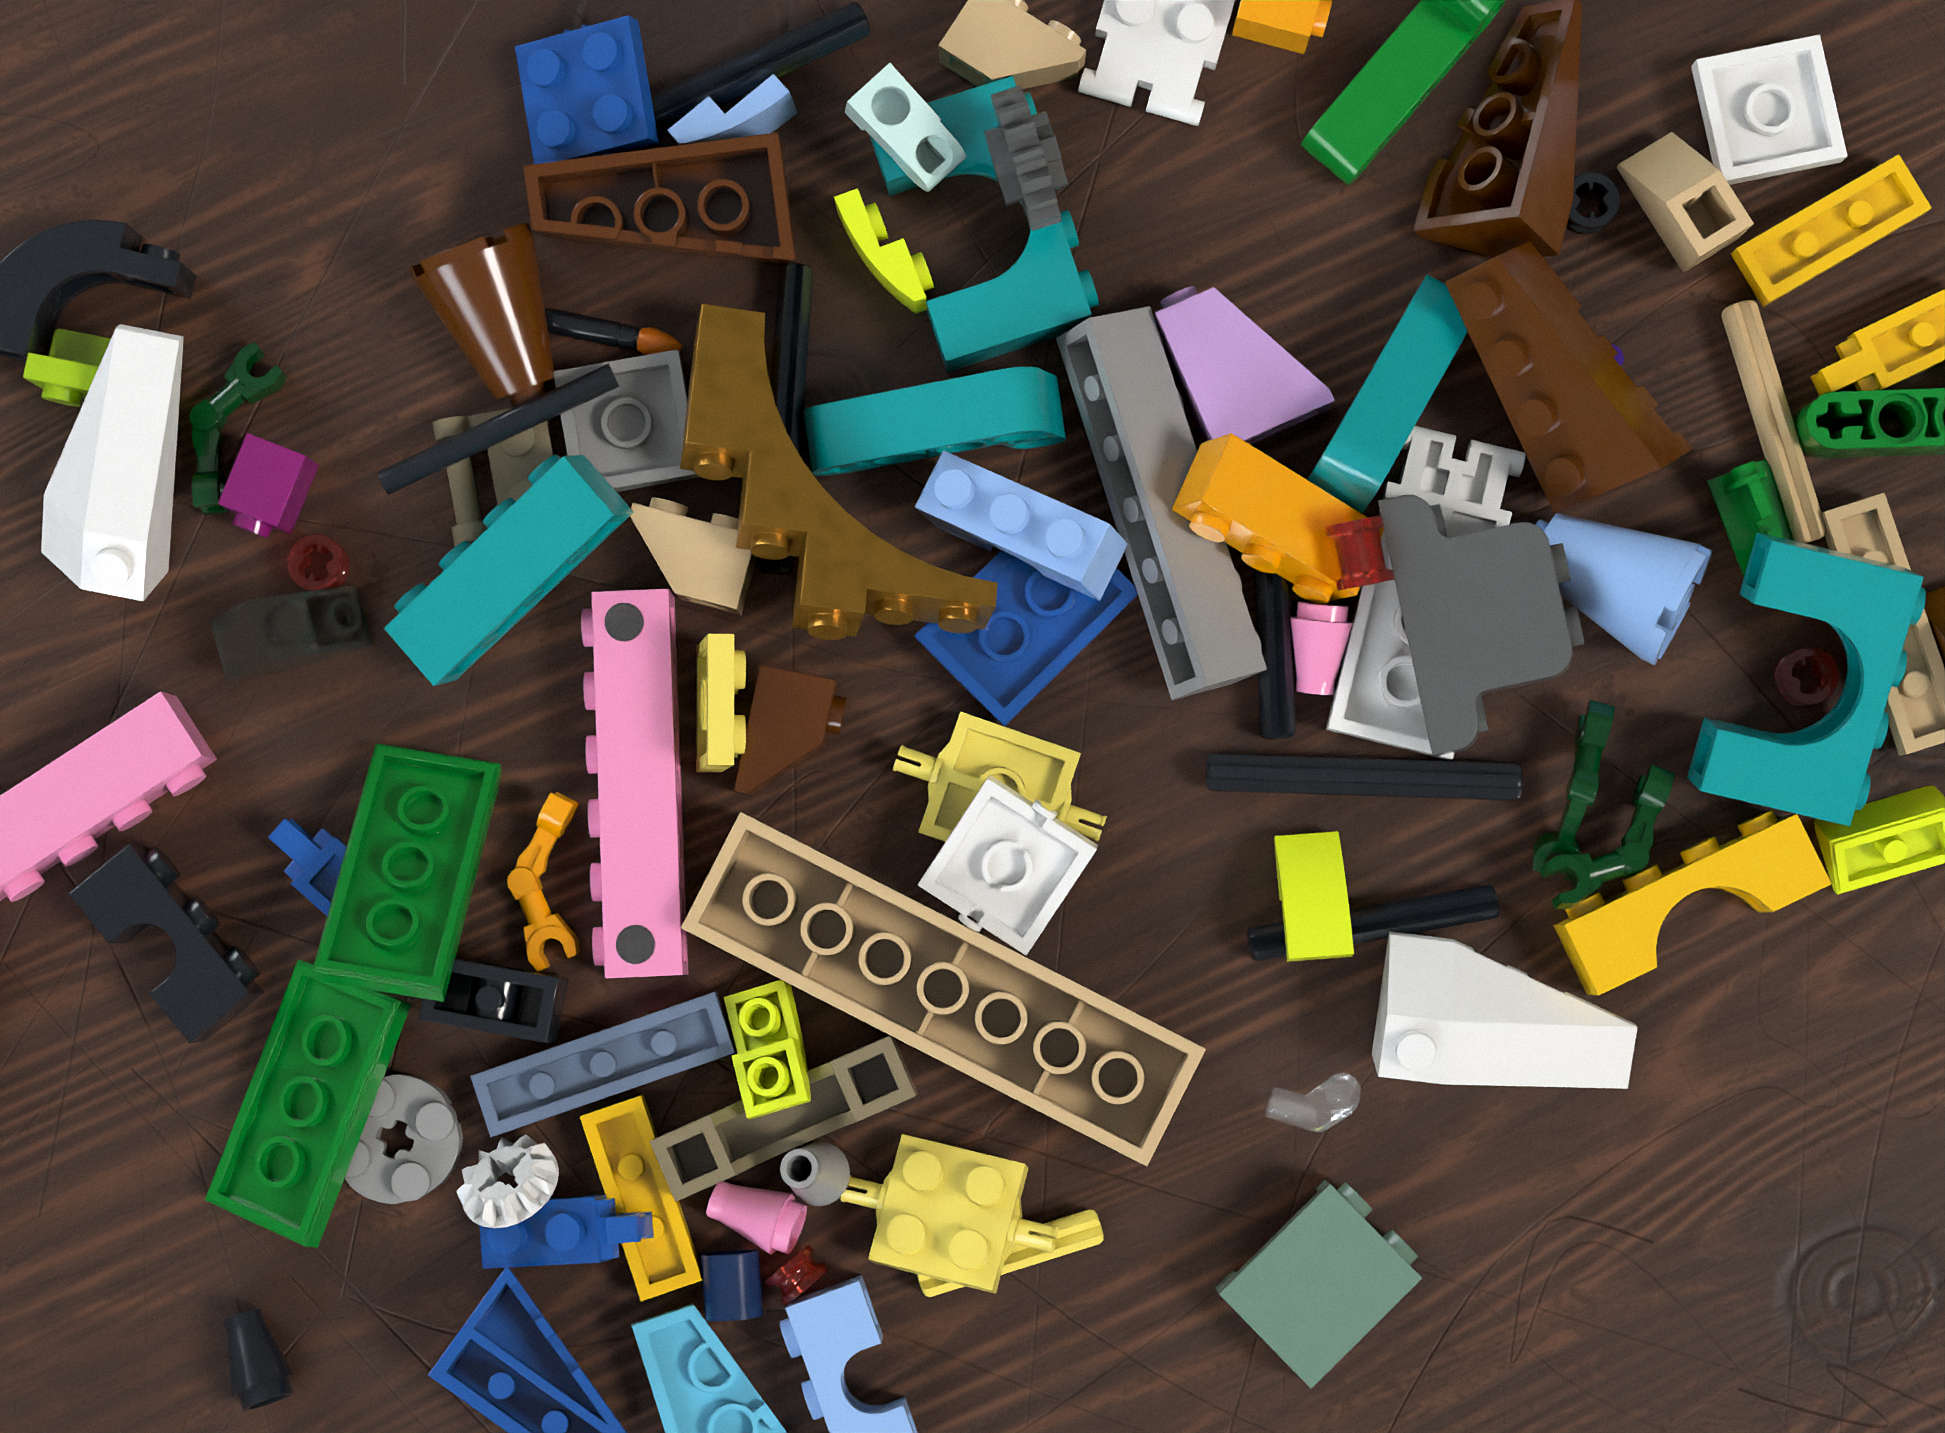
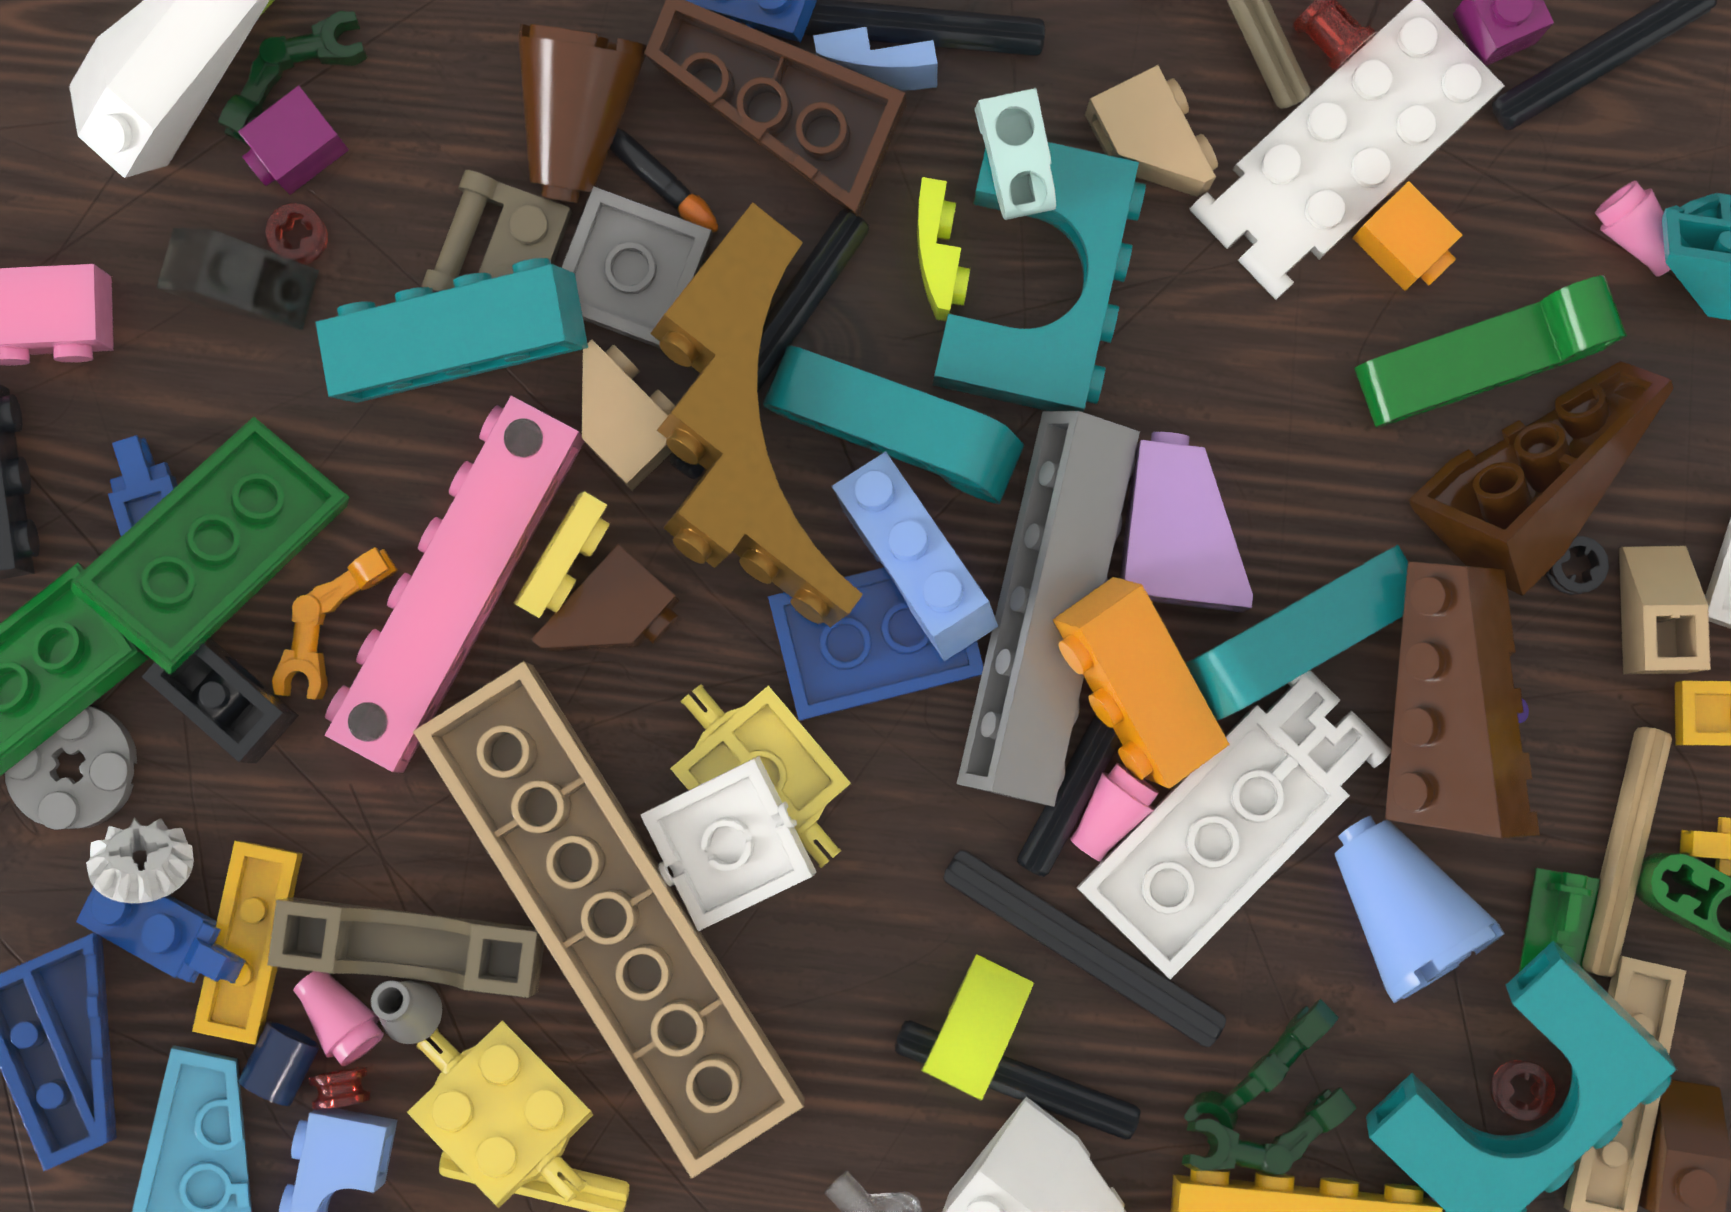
camera: 25 degrees right, 0 degrees up
black bar [377,363,620,495] -> none
sand blue plate [470,992,737,1137] -> none
neon yellow slope [724,980,811,1119] -> none
dark grey gear [983,85,1069,231] -> none
clear red bush [1325,516,1395,591] -> none
dark grey brick [1378,495,1585,757] -> none

